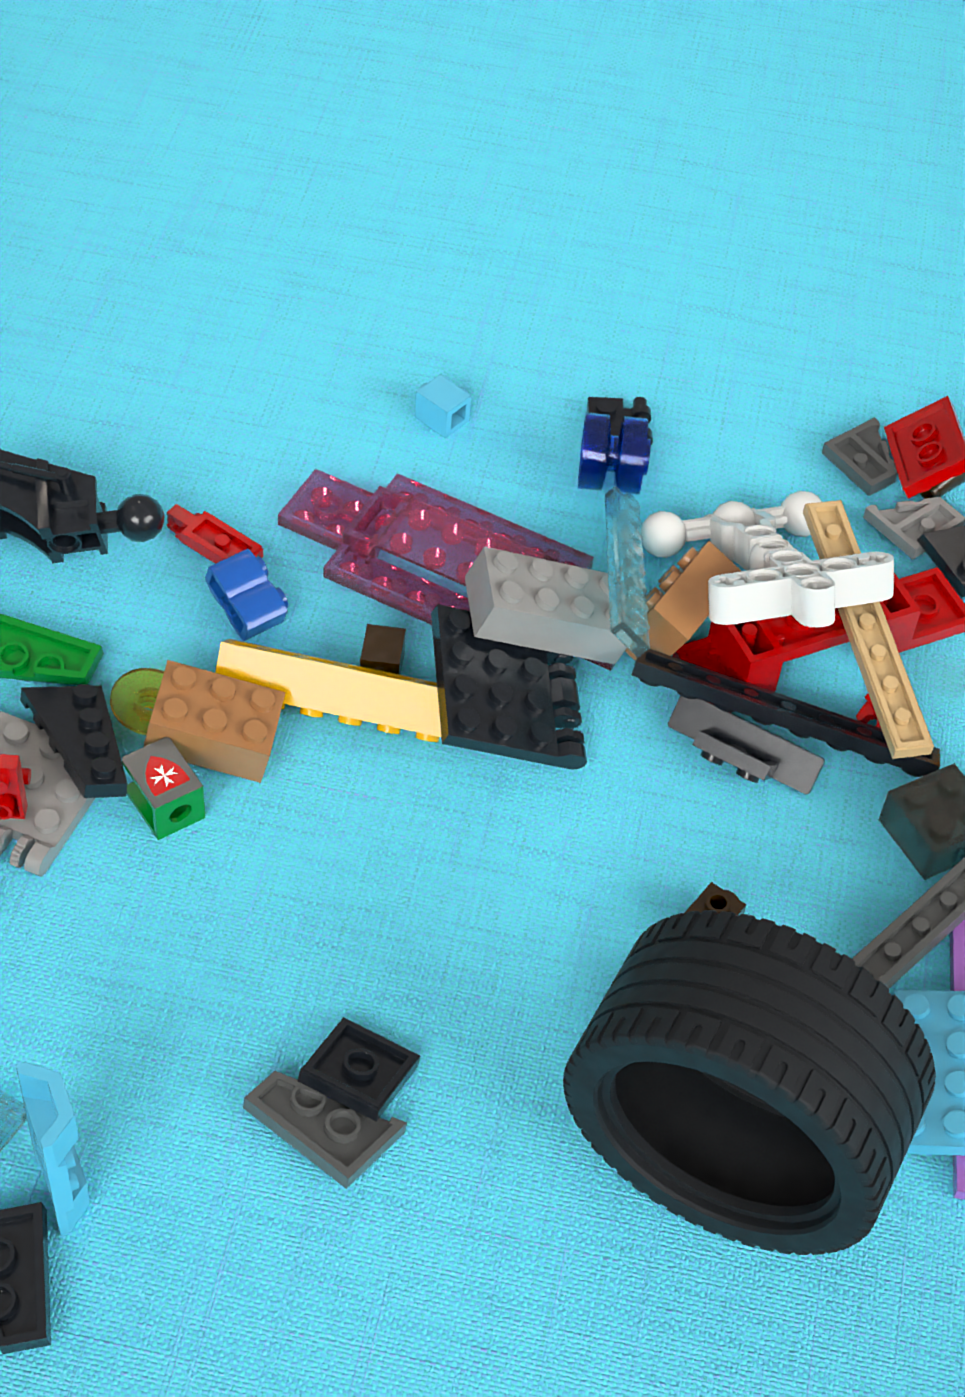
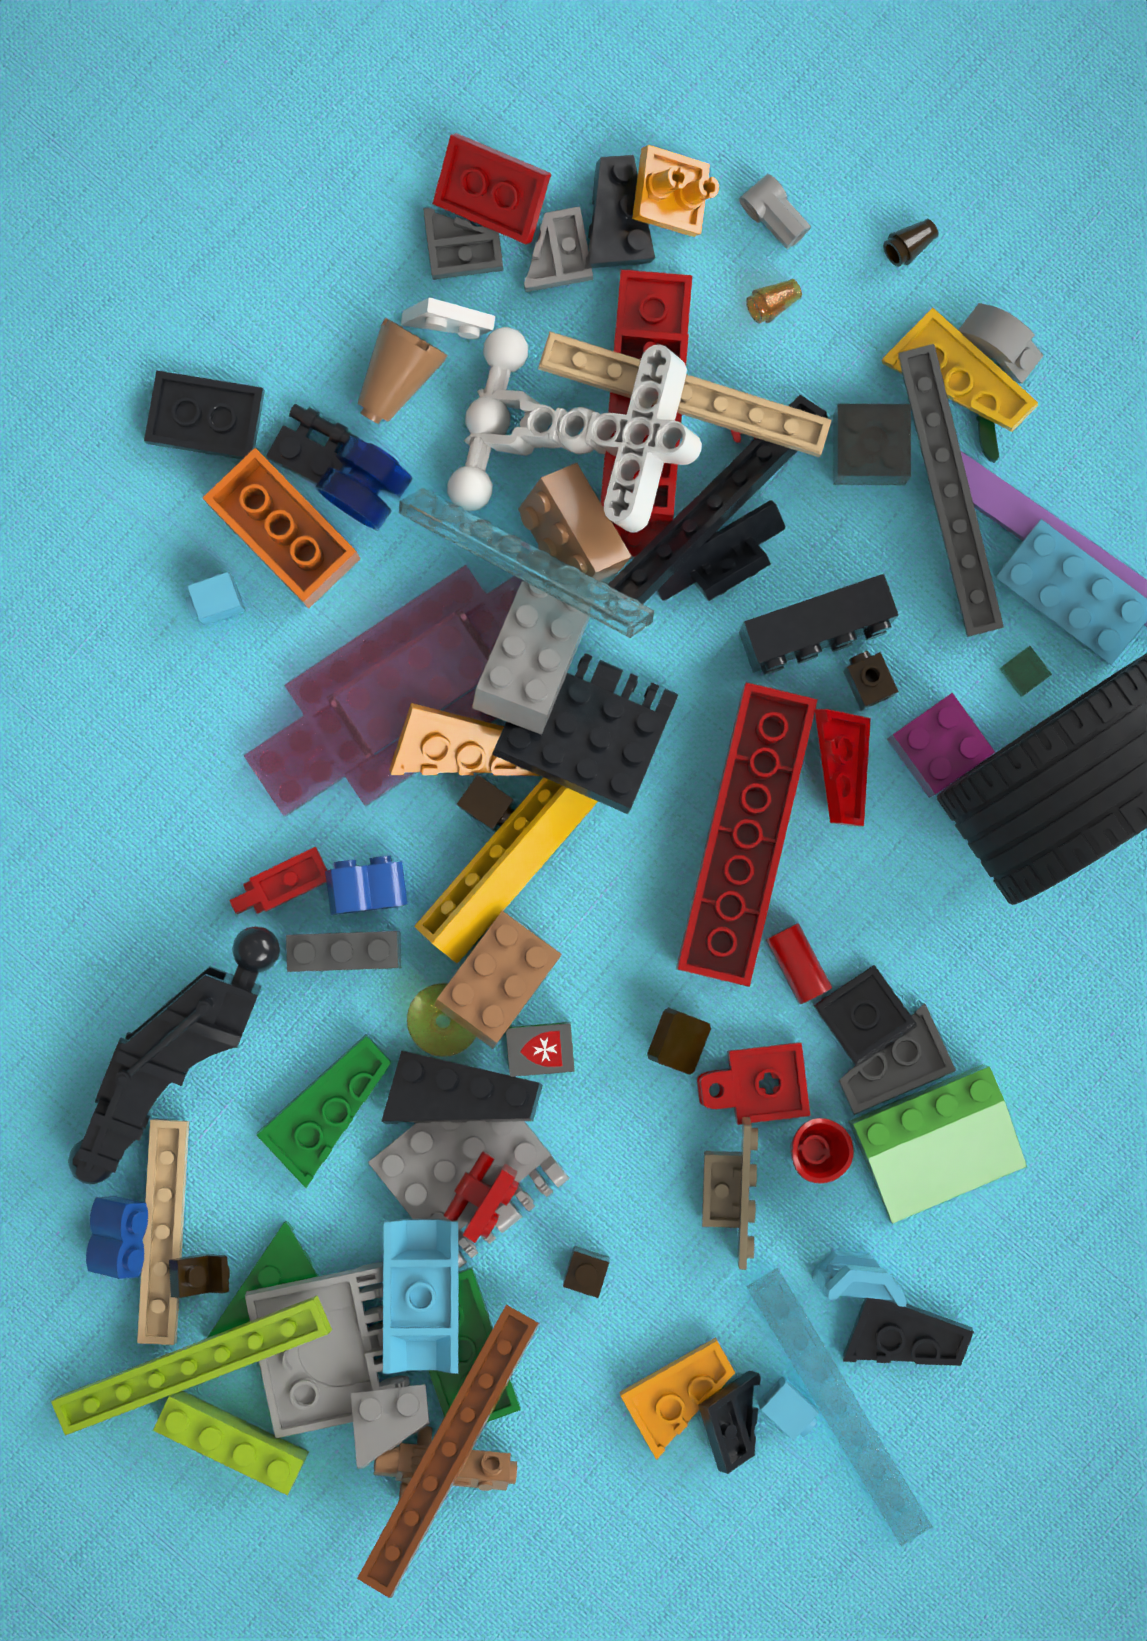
camera: 55 degrees left, 35 degrees up
none -> black plate [144,371,265,459]
none -> orange brick [202,448,360,609]
none -> dark grey brick [286,931,402,972]
none -> medium nougat cone [358,318,448,424]
none -> light orange wing [389,703,539,776]
none -> white wing [401,298,495,339]
none -> dark brown piece [647,1007,711,1075]
none -> red brick [676,682,818,987]
none -> red plate [697,1042,810,1125]
none -> dark tan bracket [702,1117,758,1270]
none -> black brick [739,574,899,675]
none -> red brick [765,923,832,1004]
none -> red helmet [790,1118,854,1184]
none -> red wing [815,709,871,826]
none -> slope [848,1064,1027,1224]

